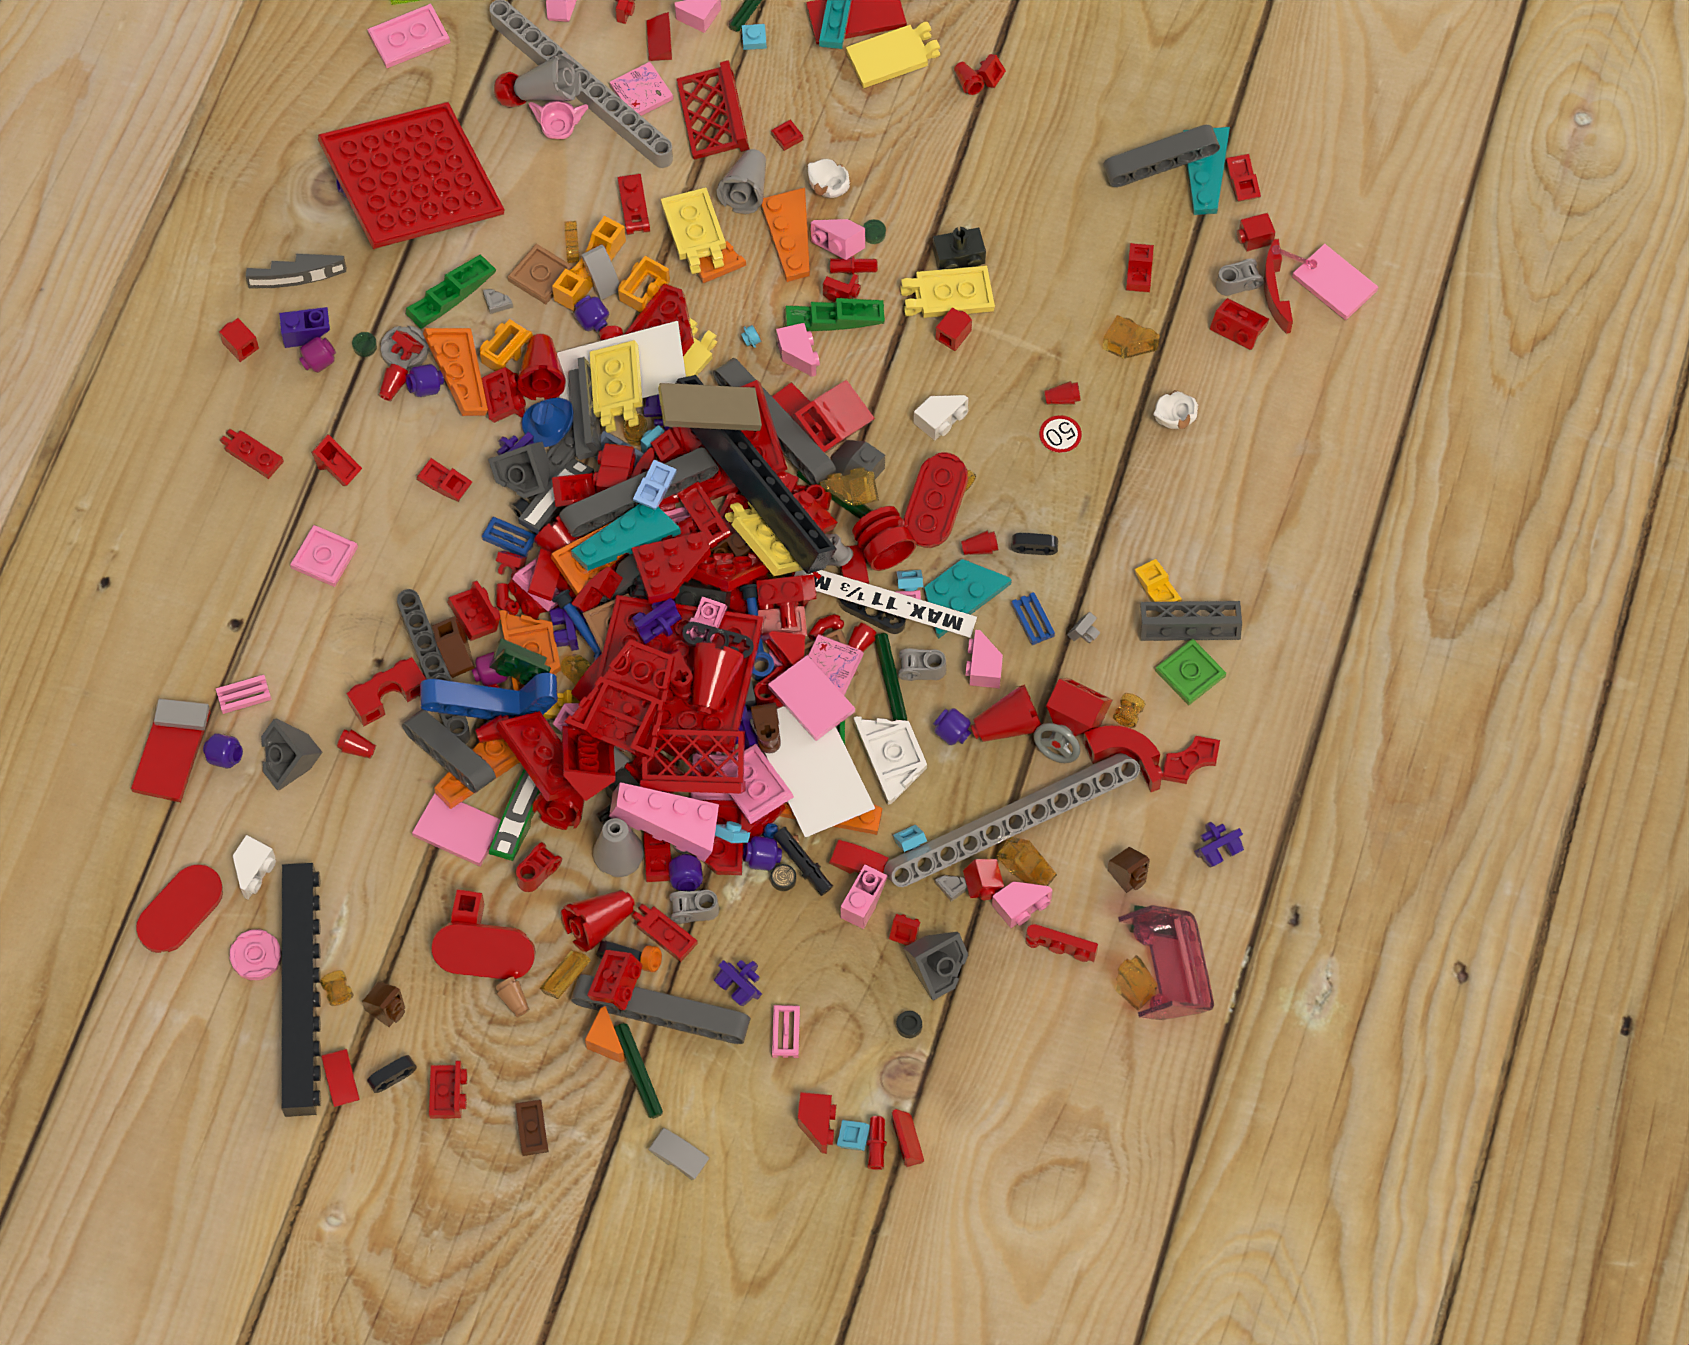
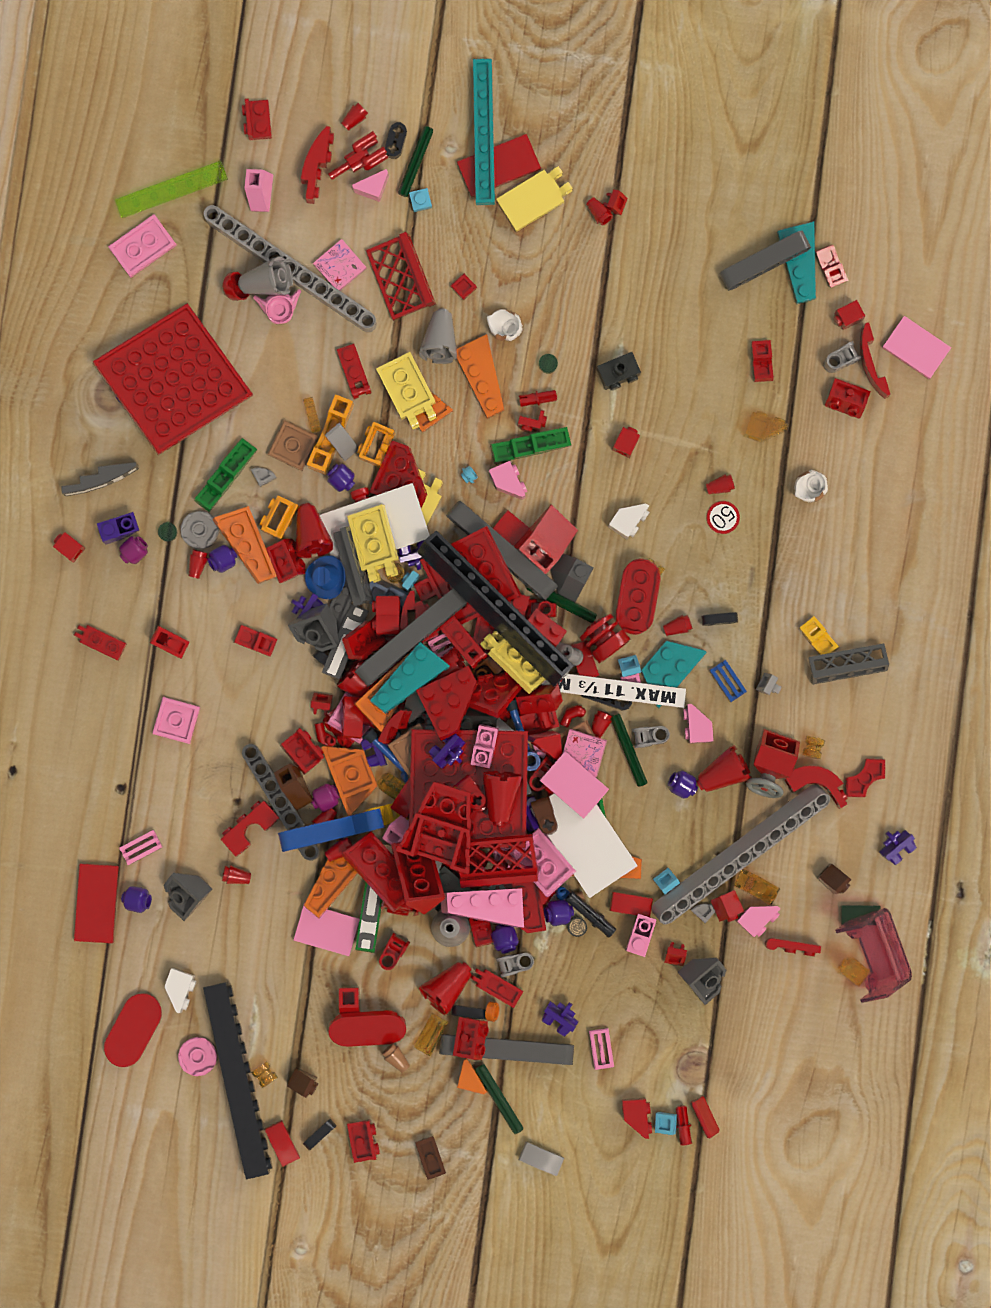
camera: 10 degrees left, 20 degrees up
light grey tile [154,699,209,730] -> none
red tile [391,330,424,361] -> none
dark grey beam [402,709,496,793] -> none
blue tile [482,517,536,557] -> none
dark green bracket [489,638,551,685] -> none
light blue slope [633,460,677,510] -> none
red slope [647,12,672,61] -> none
red tile [651,428,685,463] -> none
dark tan tile [658,383,762,431] -> none
black beam [680,622,754,659] -> none
medium azure plate [715,821,750,843] -> none
bright pink slope [811,219,865,260] -> none
clear yellow slope [820,468,879,506] -> none
white wing [853,716,927,805] -> none
pearl dark grey tile [896,1011,922,1038] -> none
light yellow tile [900,266,995,318] -> none
bright green tile [1155,639,1226,706] -> none
clear pink hinge [1272,245,1318,270] -> none

